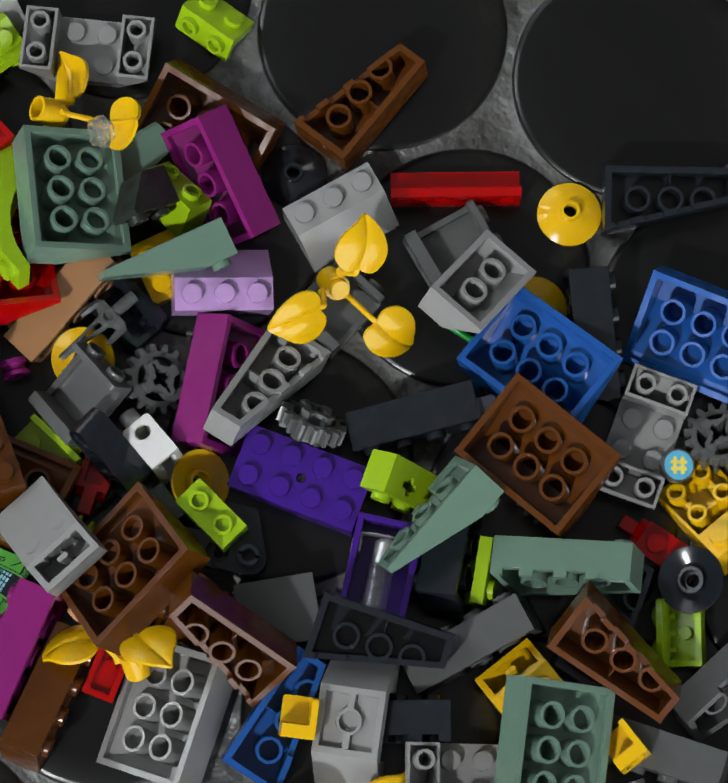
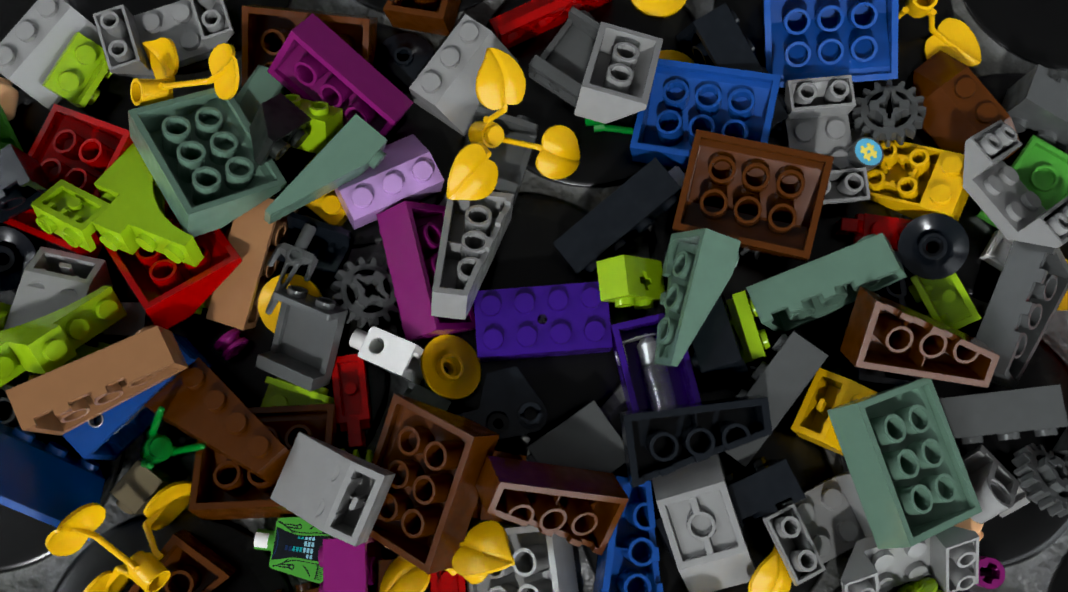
camera: 25 degrees left, 0 degrees up
black beam [69,407,153,498] -> none
clear plate [88,115,115,148] -> none
lime brick [175,478,248,553] -> none
dark grey gear [275,398,348,448] -> none
yellow panel [278,694,320,740] -> none
yellow panel [609,718,651,775] -> none

